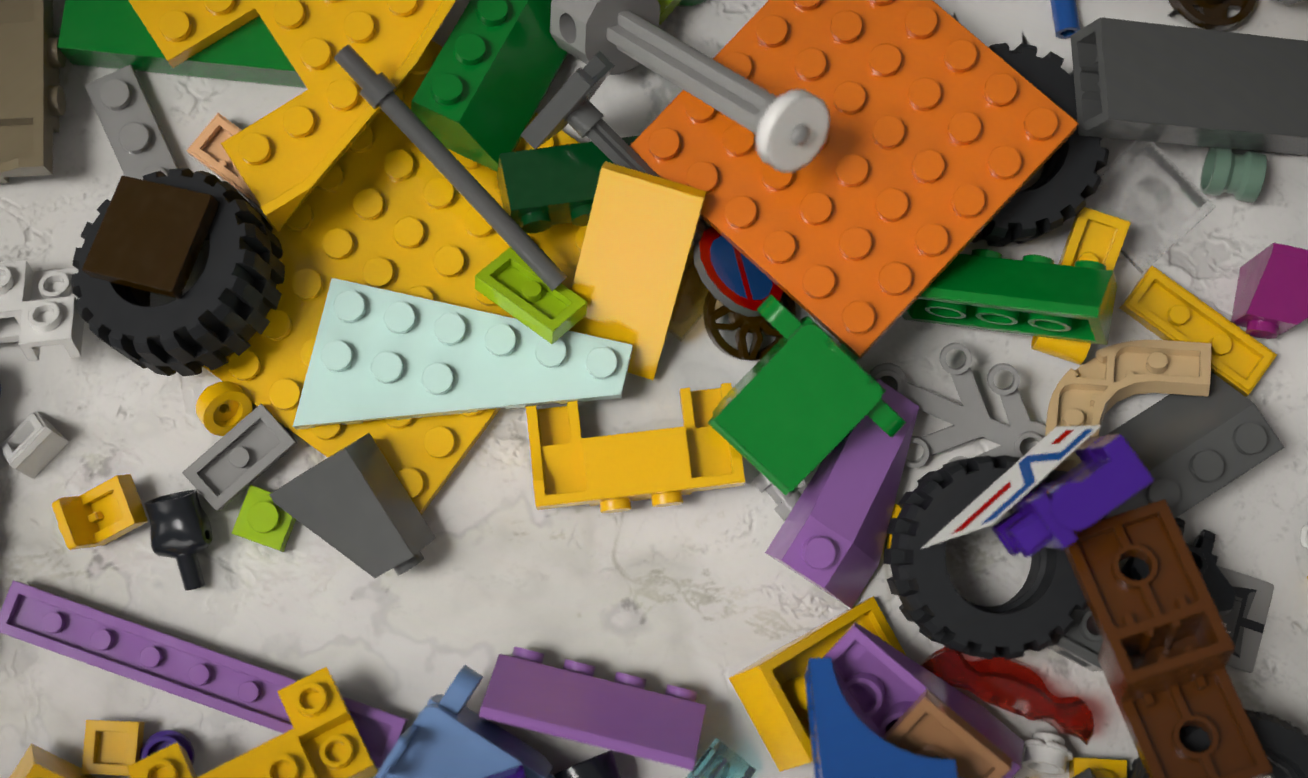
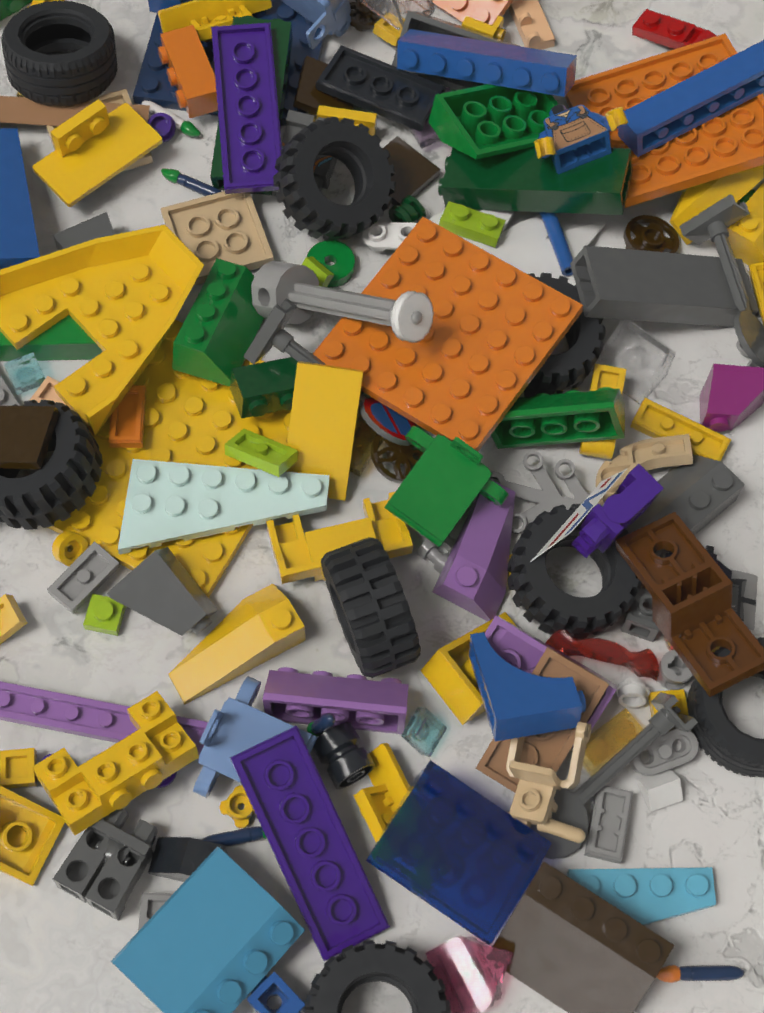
camera: 10 degrees left, 15 degrees down
black piece [144,489,212,591] -> none
dark grey bar [334,44,567,291] -> none
sand green wheel [1200,147,1267,203] -> none
none -> clear light blue plate [4,352,45,395]
none -> orange tile [109,385,147,448]
none -> yellow wedge [168,584,306,705]
none -> dark blue piece [307,713,335,737]
none -> black tyre [321,537,421,678]
none -> light grey wheel [656,650,693,690]

